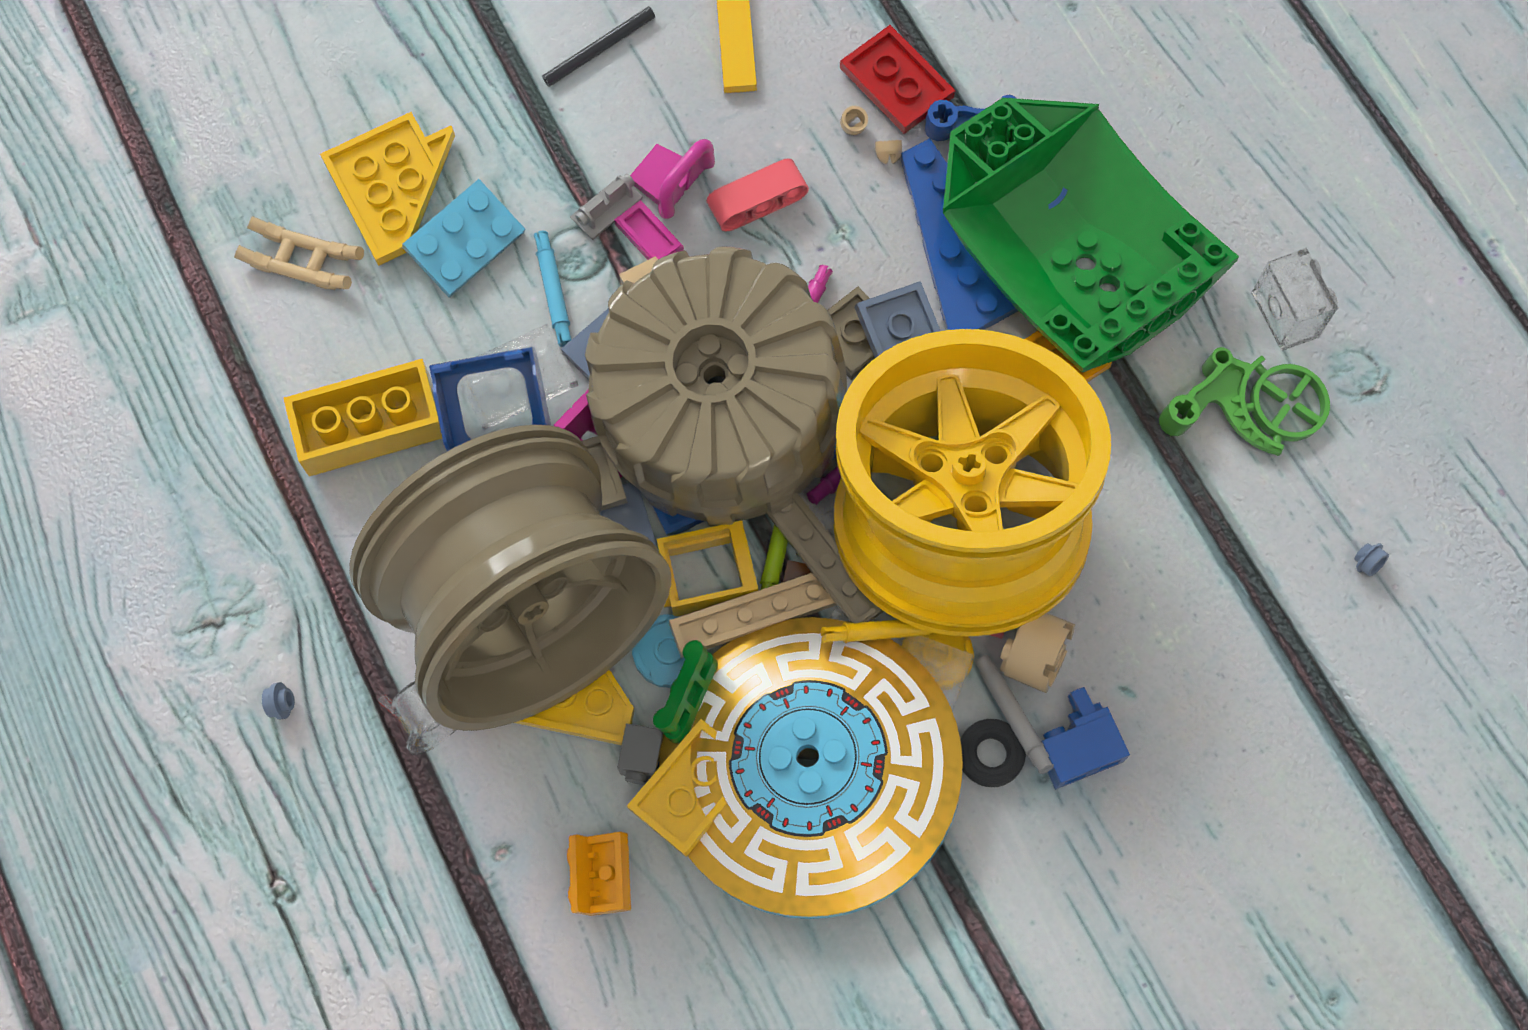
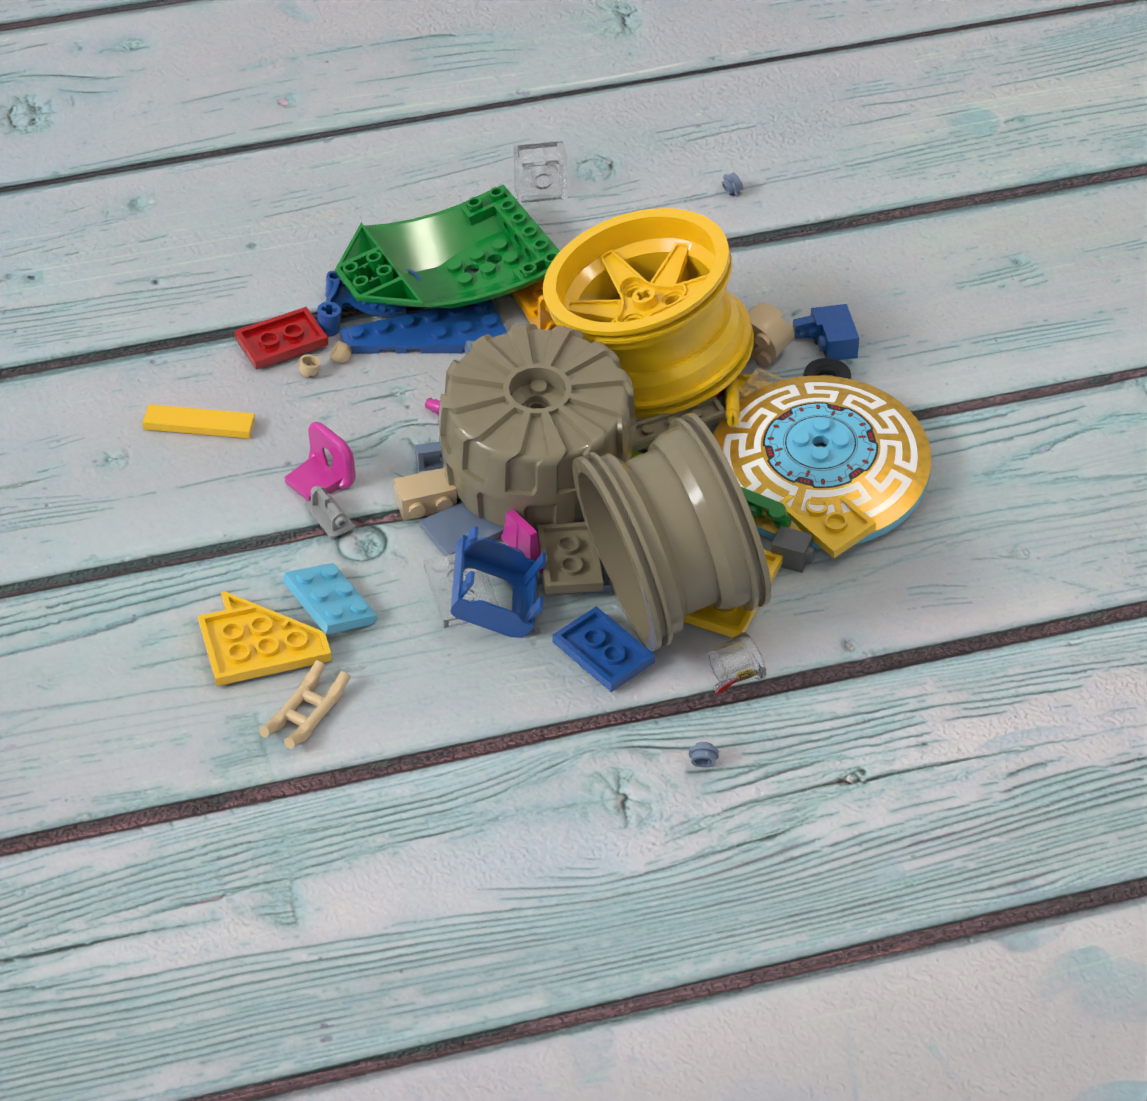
camera: 80 degrees left, 25 degrees down
yellow brick [283,359,442,477] -> none
medium azure piece [534,230,571,347] -> none
black piece [542,6,655,87] -> none
light orange bracket [567,832,631,916] -> none
dark pink tile [614,200,684,260] -> none
coral beam [706,158,809,232] -> none
light grey piece [975,655,1054,774] -> none
bright green piece [1159,347,1330,456] -> none

